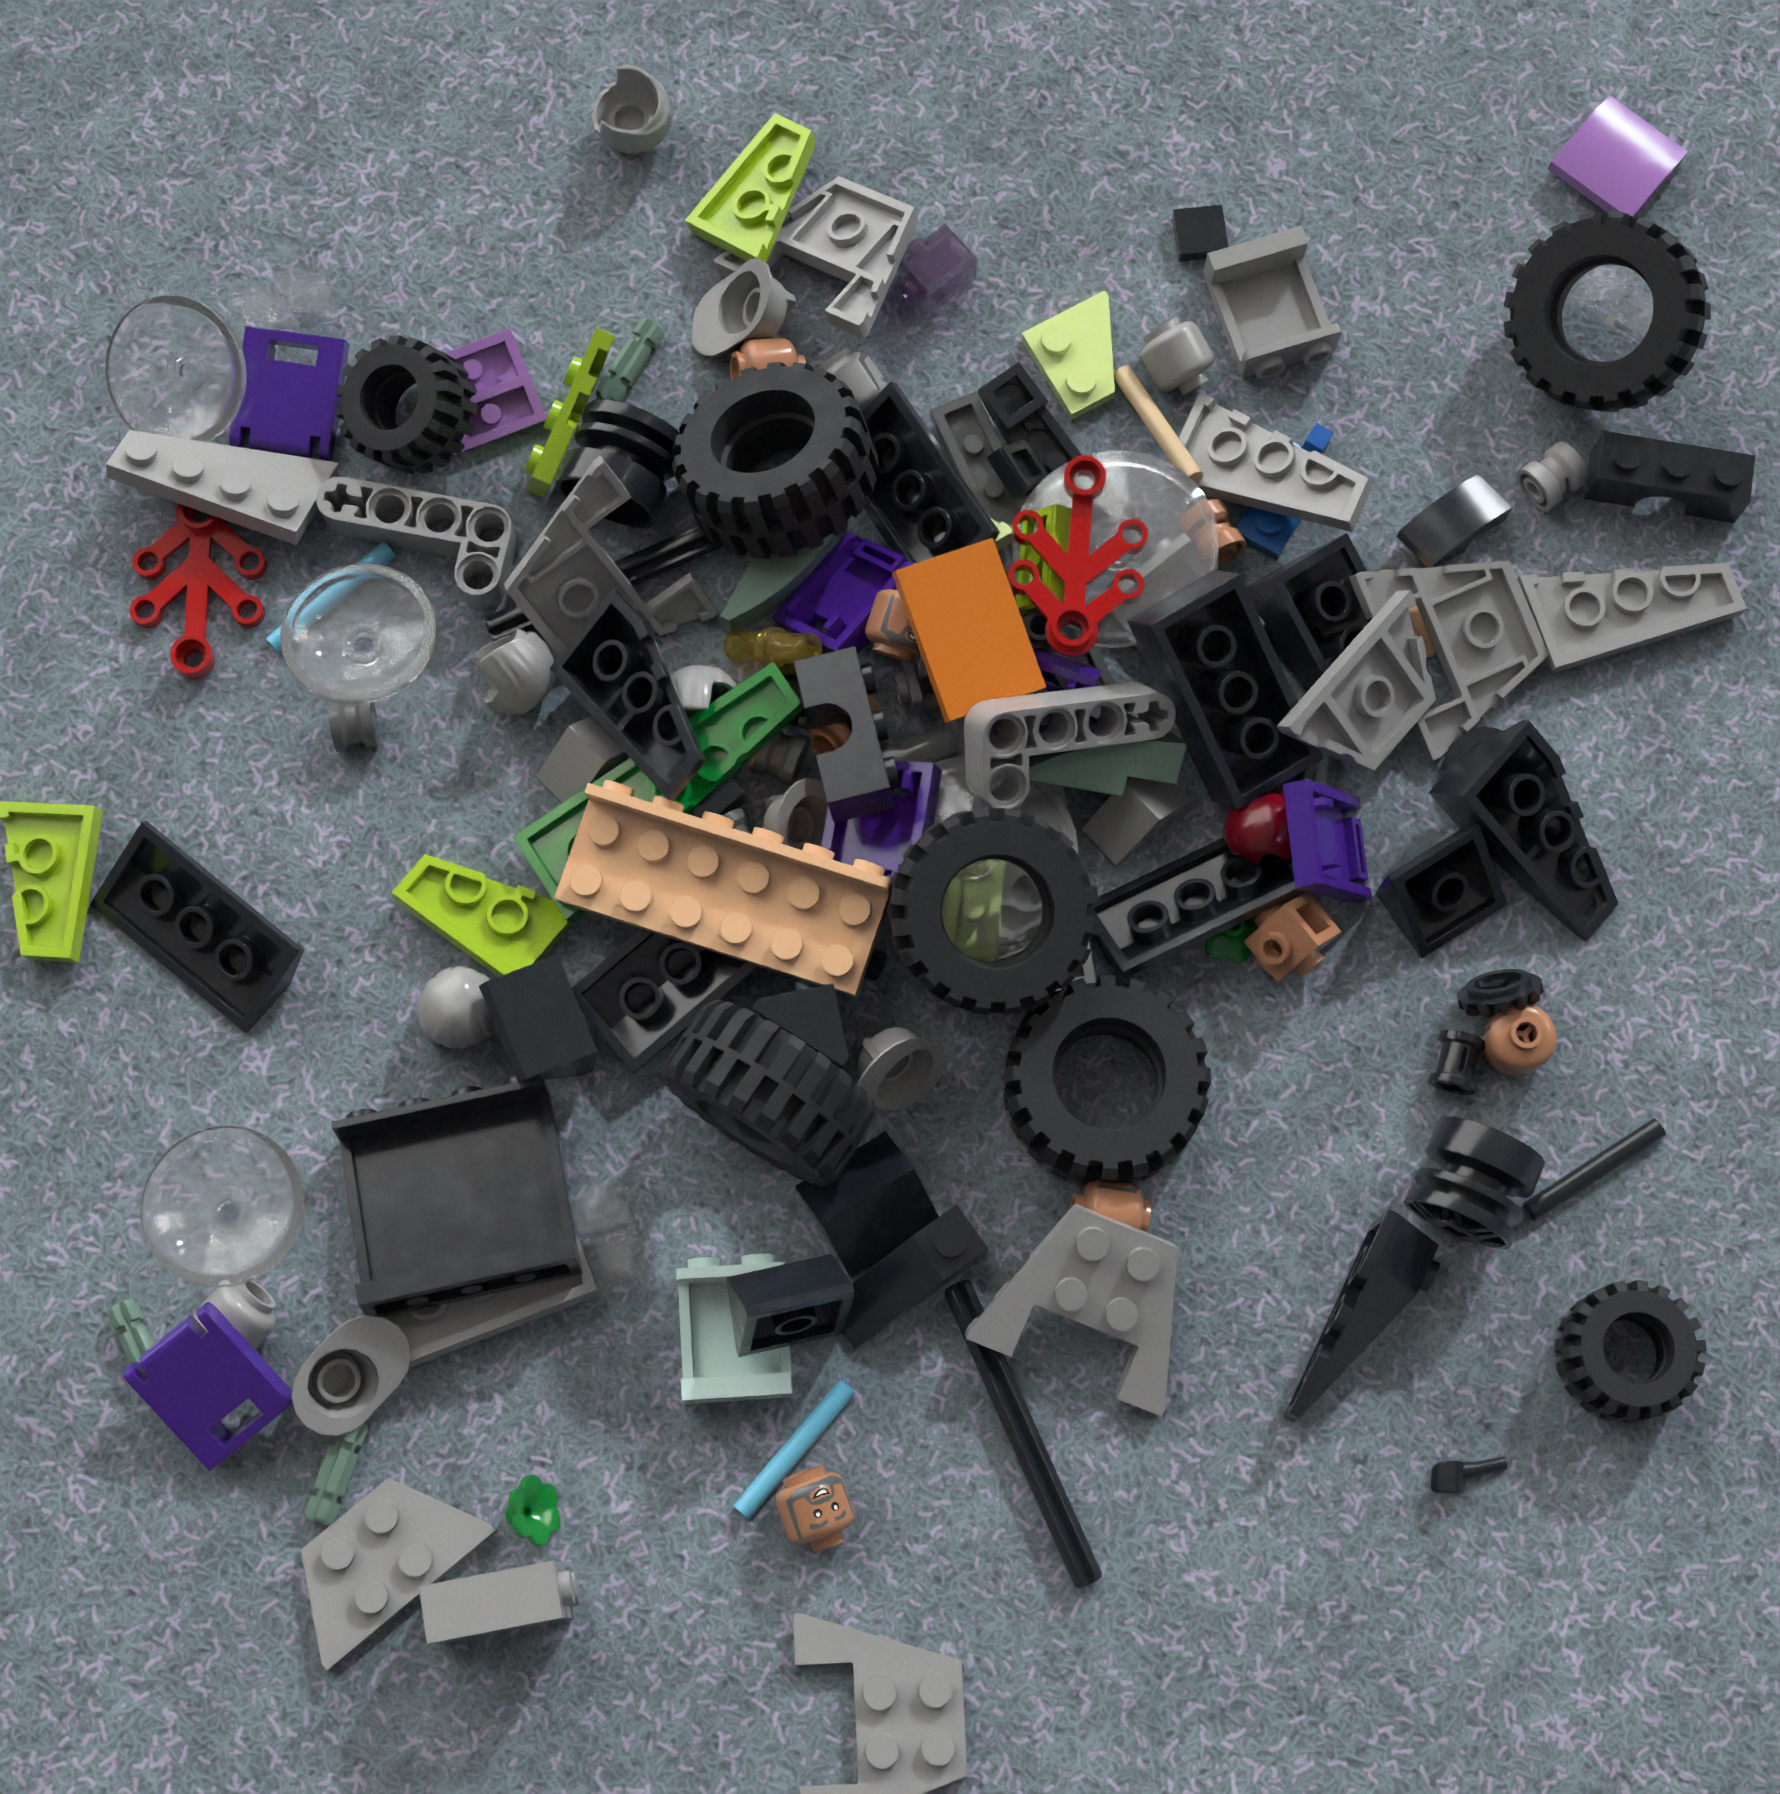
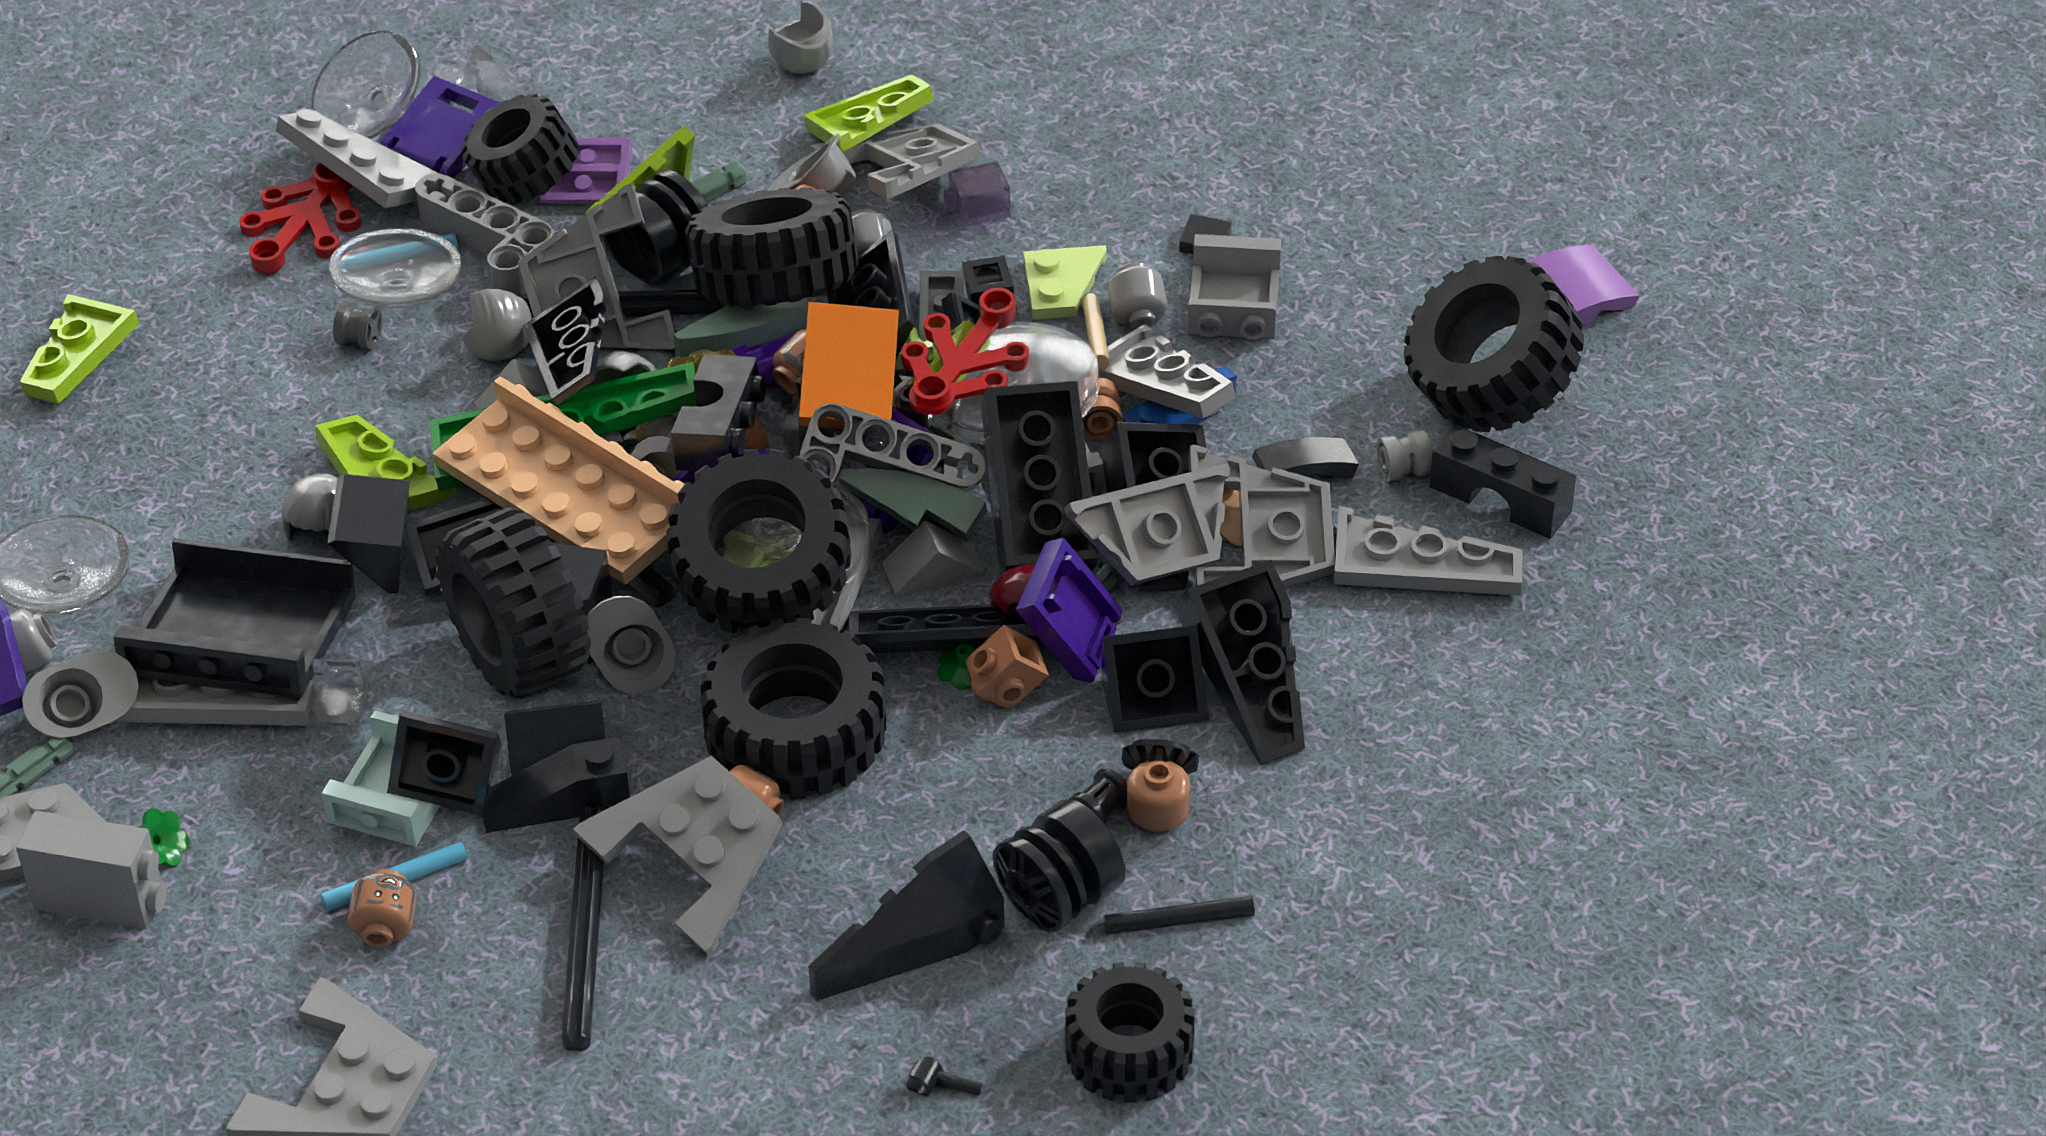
camera: 25 degrees right, 30 degrees down
black slope [90,821,304,1033] -> none

